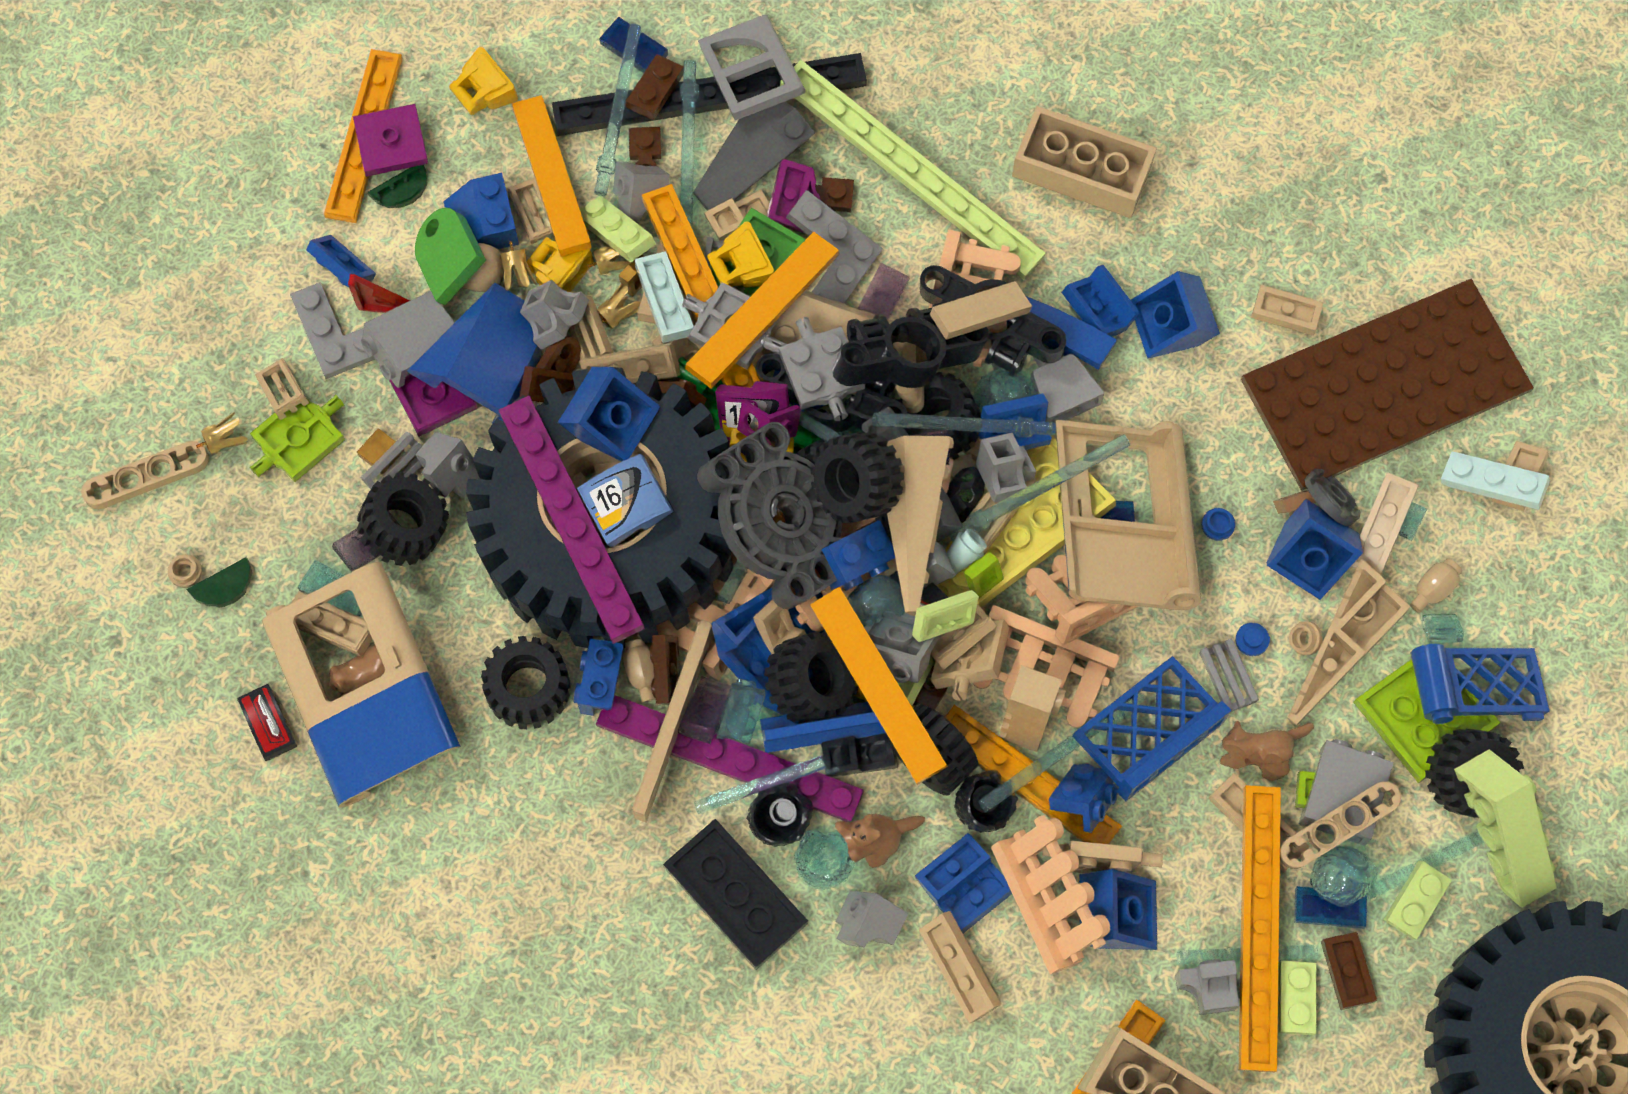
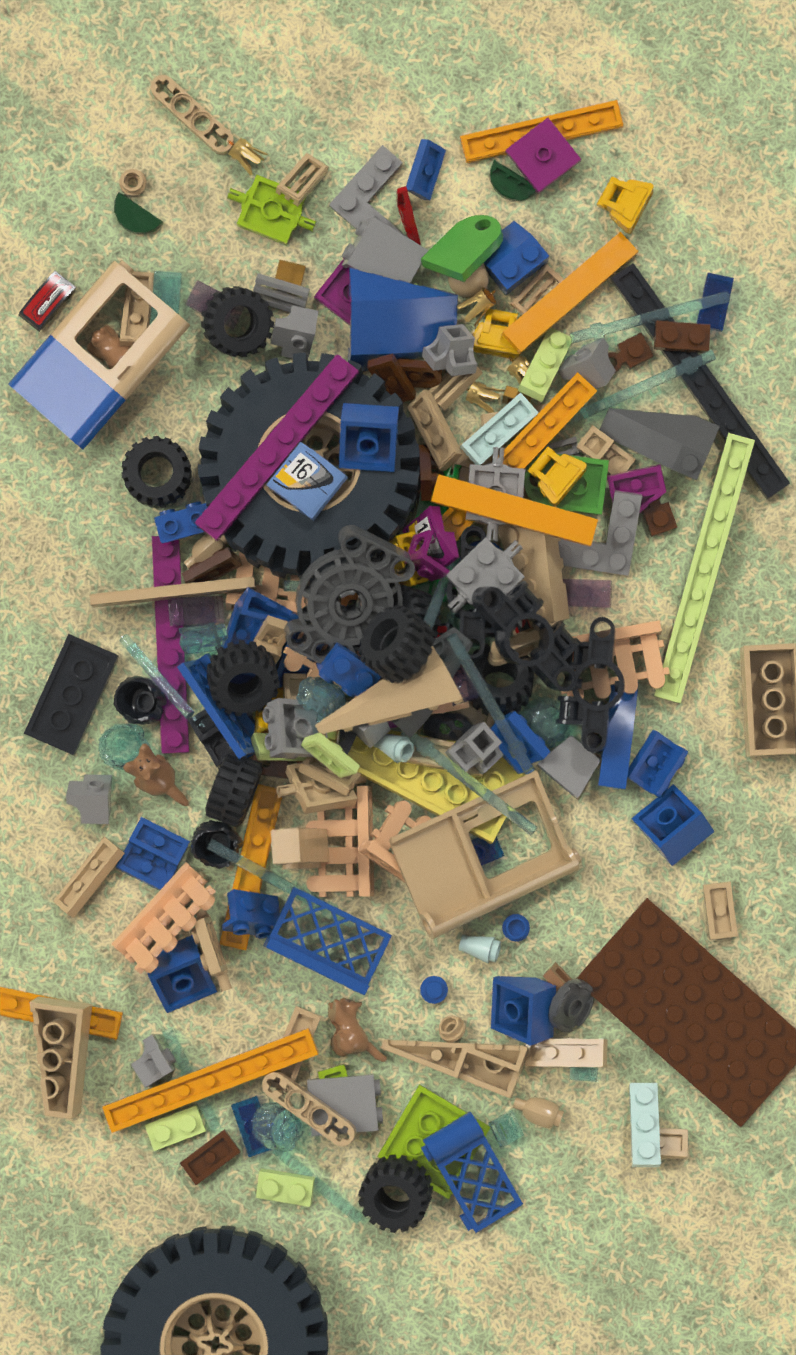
camera: 65 degrees right, 15 degrees up
light grey window [698,15,805,121] -> none
light orange tile [810,587,948,785] -> none
tan tile [930,281,1032,340] -> none
lime plate [964,552,1004,598] -> none
light grey tile [1199,638,1259,712] -> none
yellowish green wedge [1454,749,1557,908] -> none
none -> light aqua cone [459,935,501,964]

